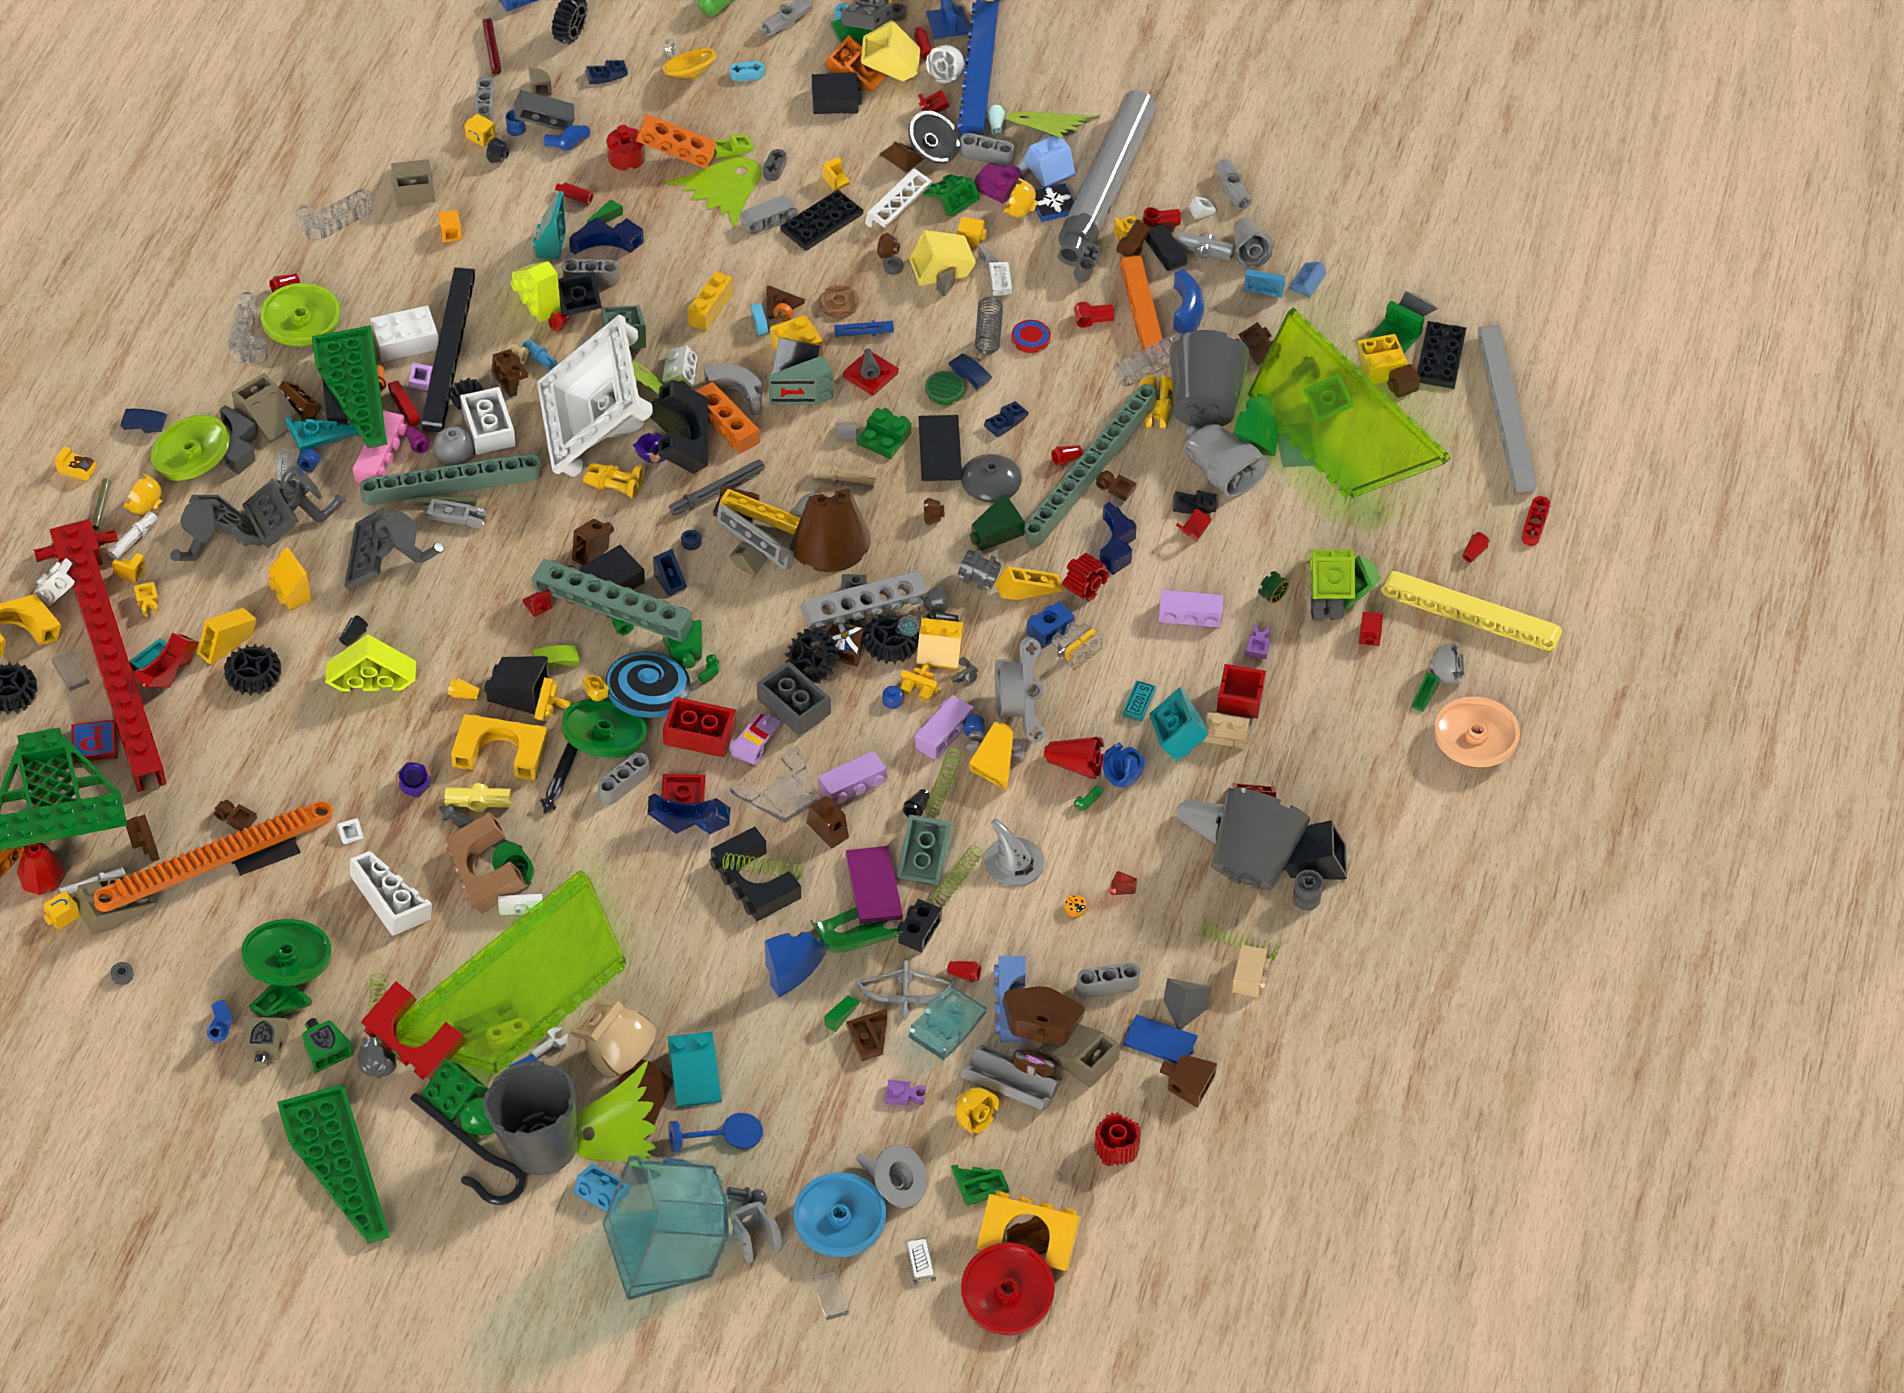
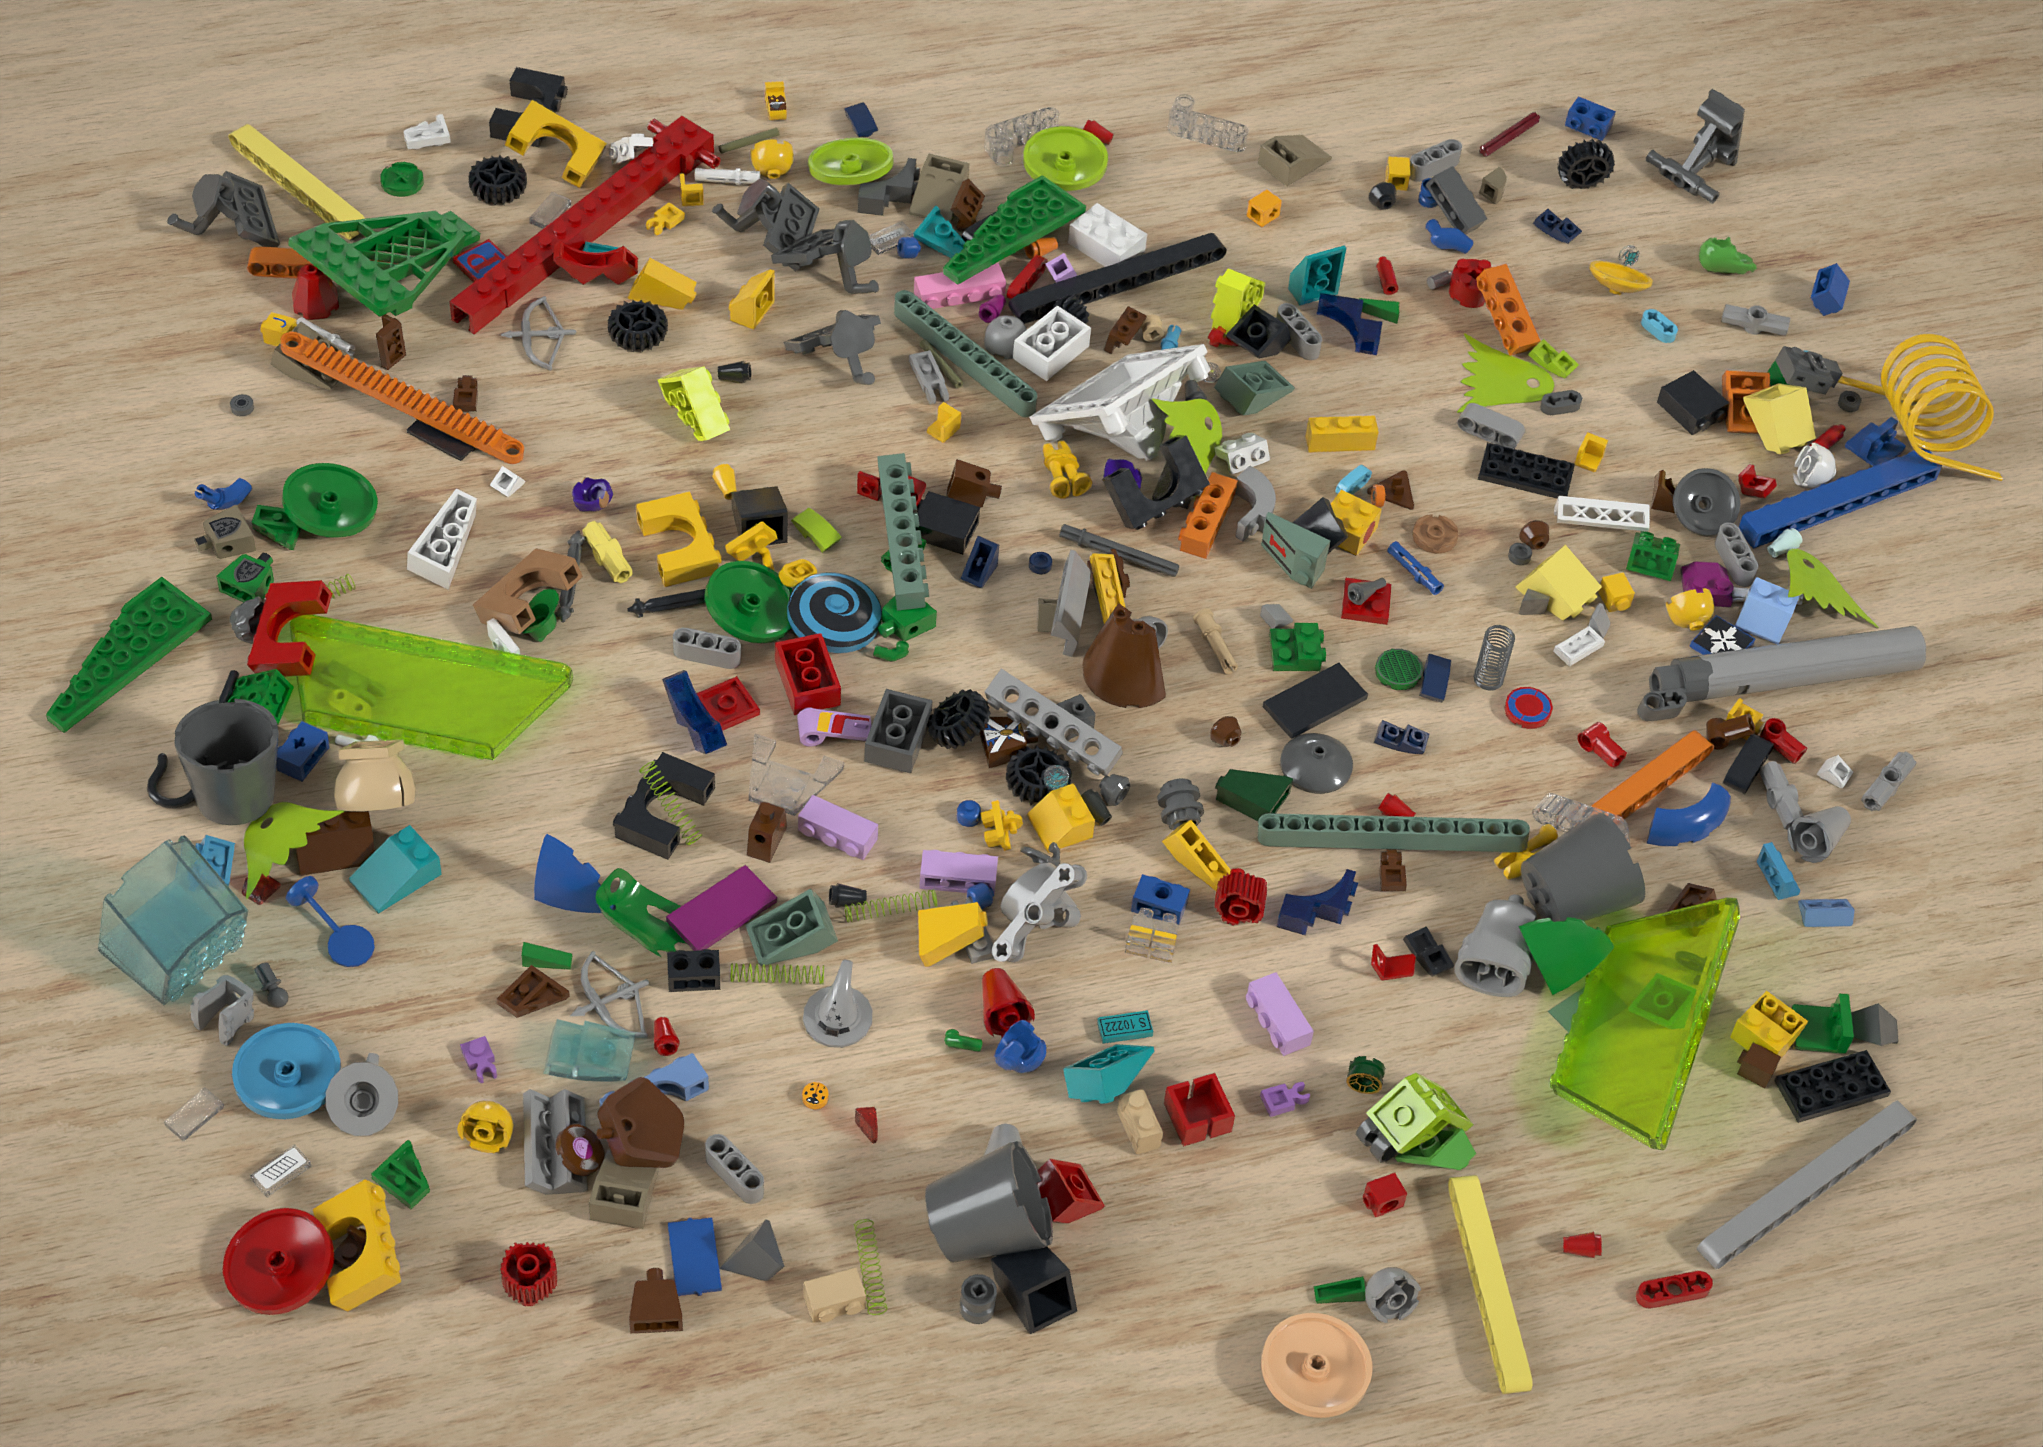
camera: 55 degrees right, 0 degrees up
none -> light grey piece [500,296,576,371]
none -> yellow panel [927,402,961,443]
none -> light grey axle [1427,270,1453,289]

